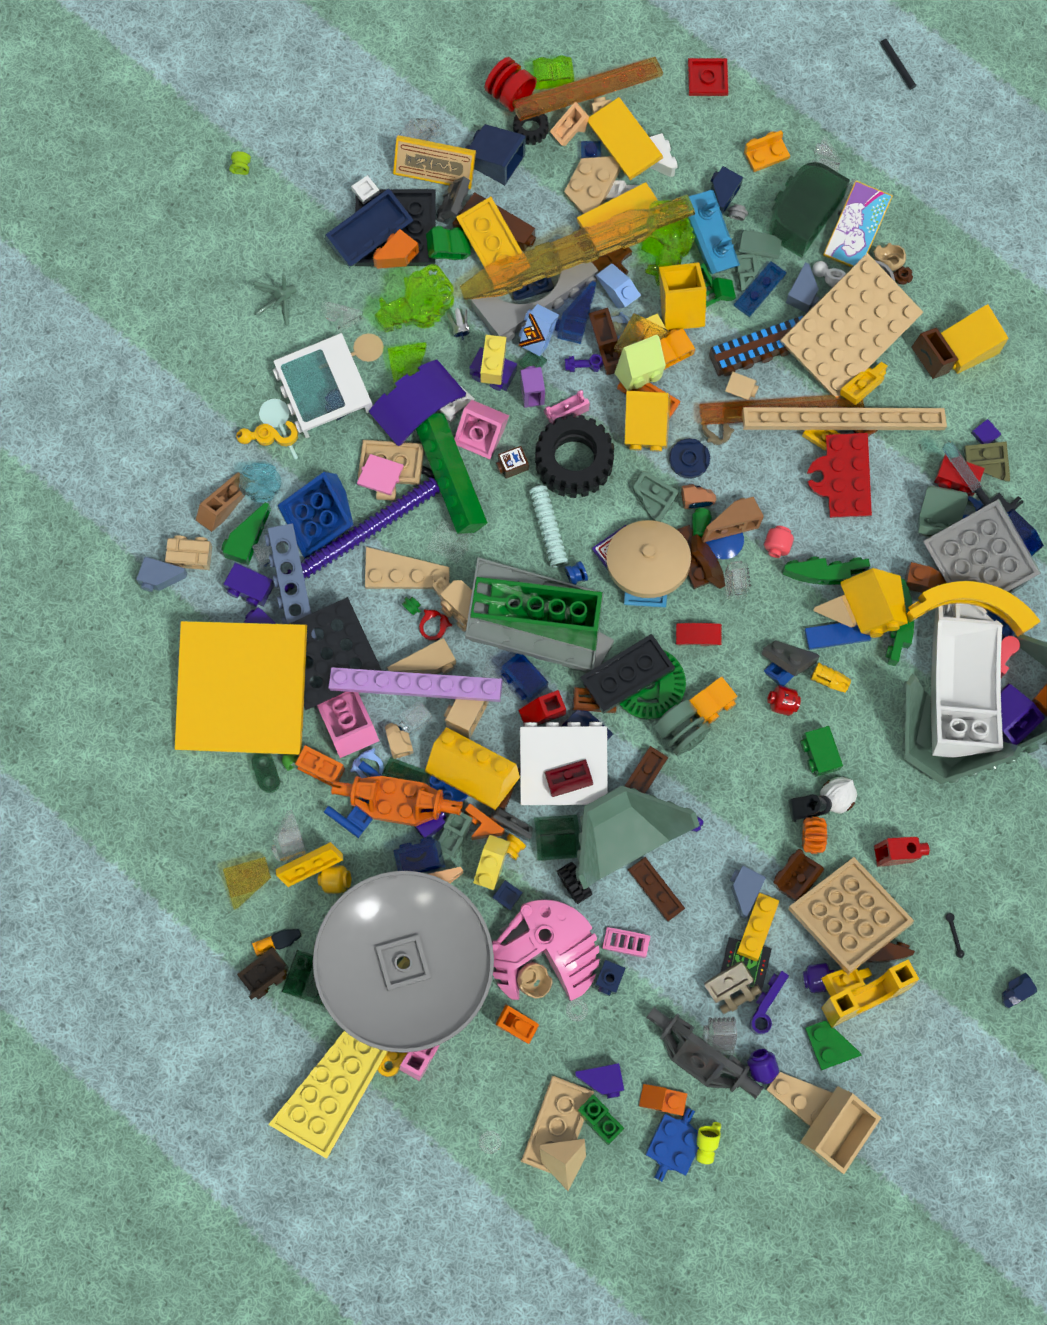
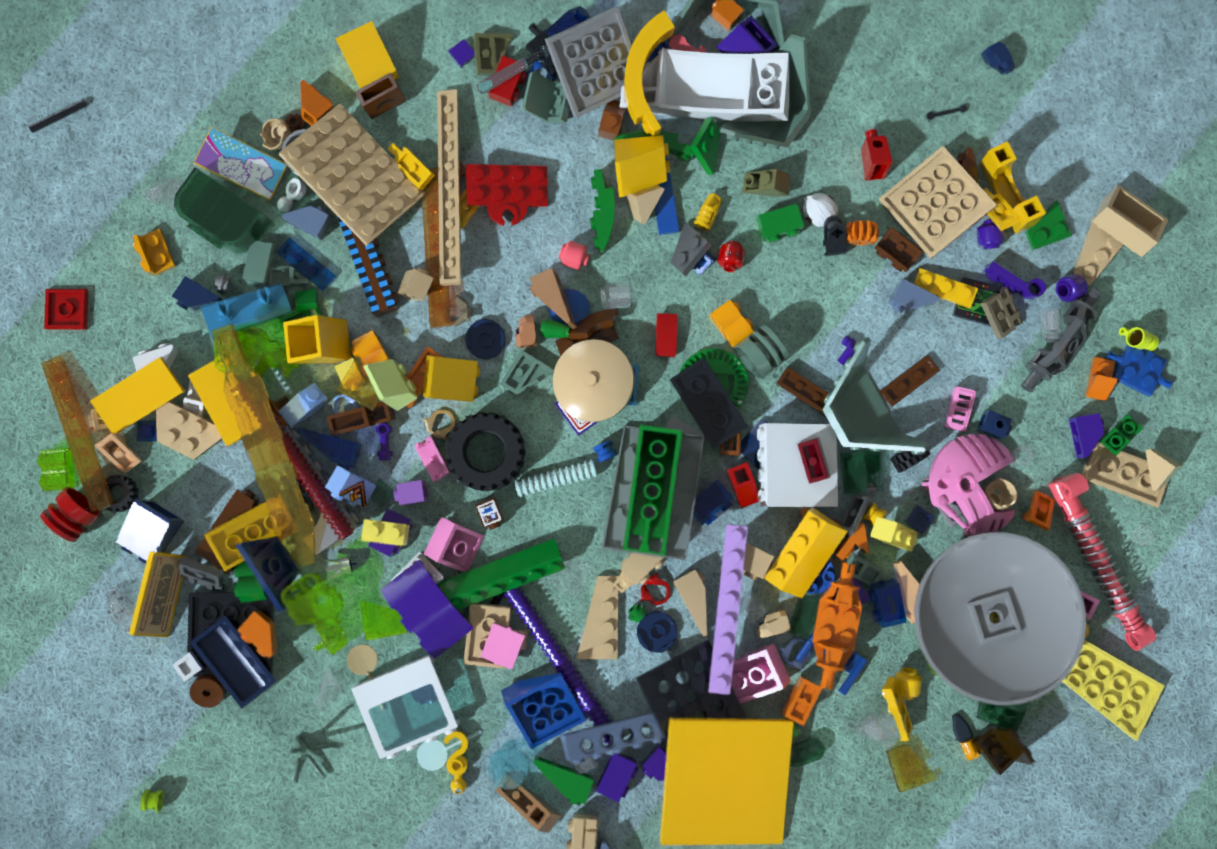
camera: 95 degrees left, 10 degrees up
none -> reddish brown piece [189,674,225,708]
none -> dark blue wing [235,537,298,611]
none -> dark red piece [236,378,355,540]
none -> orange slope [300,80,334,126]
none -> tan piece [423,409,456,440]
none -> dark blue tile [637,611,678,653]
none -> green wing [690,118,721,175]
none -> olive slope [742,169,791,197]
none -> coral piece [1048,473,1156,651]

